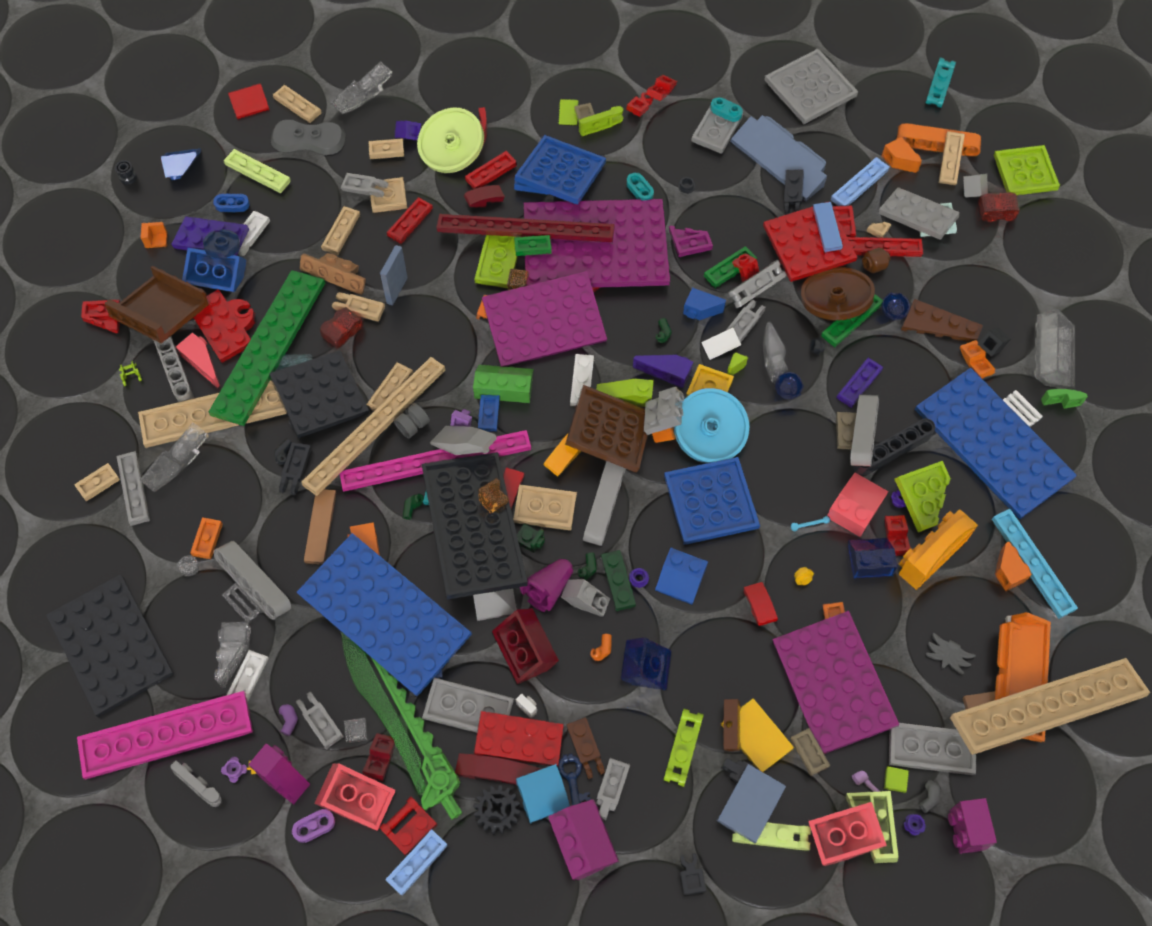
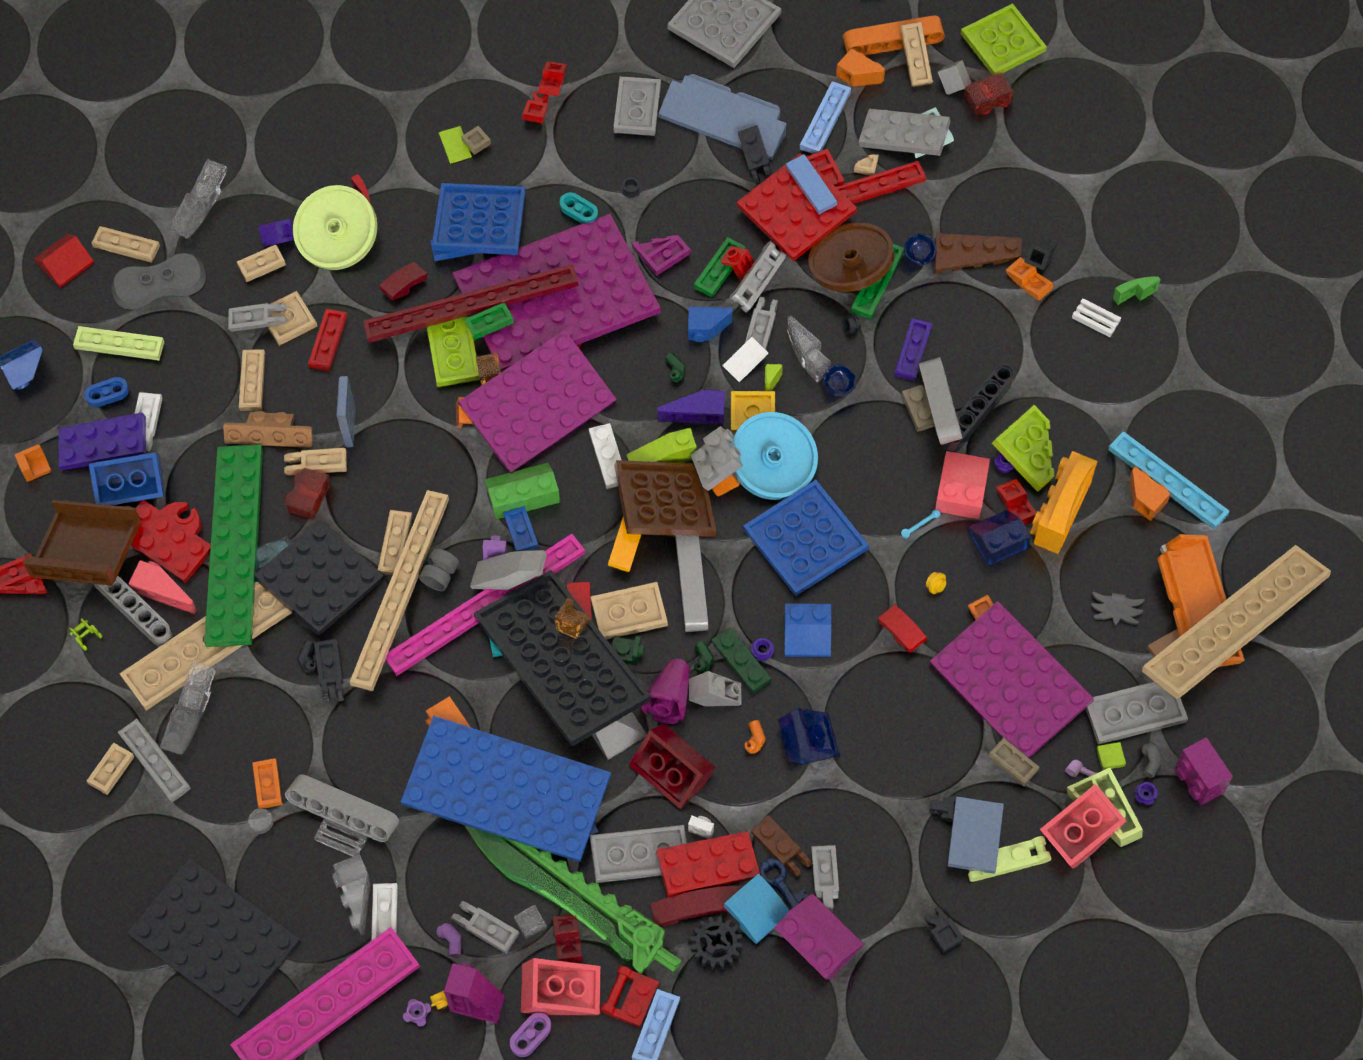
camera: 20 degrees left, 0 degrees up
light grey hinge [170,761,222,808] -> none
dark blue tile [203,229,240,258] -> none
medium nougat tile [304,489,336,564] -> none
dark green arm [402,493,424,520] -> none
red plate [465,151,517,189] -> none
lime hinge [579,106,623,136] -> none
lime plate [664,709,704,786] -> none
teal plate [710,97,743,122] -> none
yellow tile [721,699,794,772] -> none
reddish brown piece [724,699,741,751] -> none
reddish brown head [862,248,890,273] -> none
blue plate [915,368,1077,520] -> none
clear slope [1034,309,1075,389] -> none

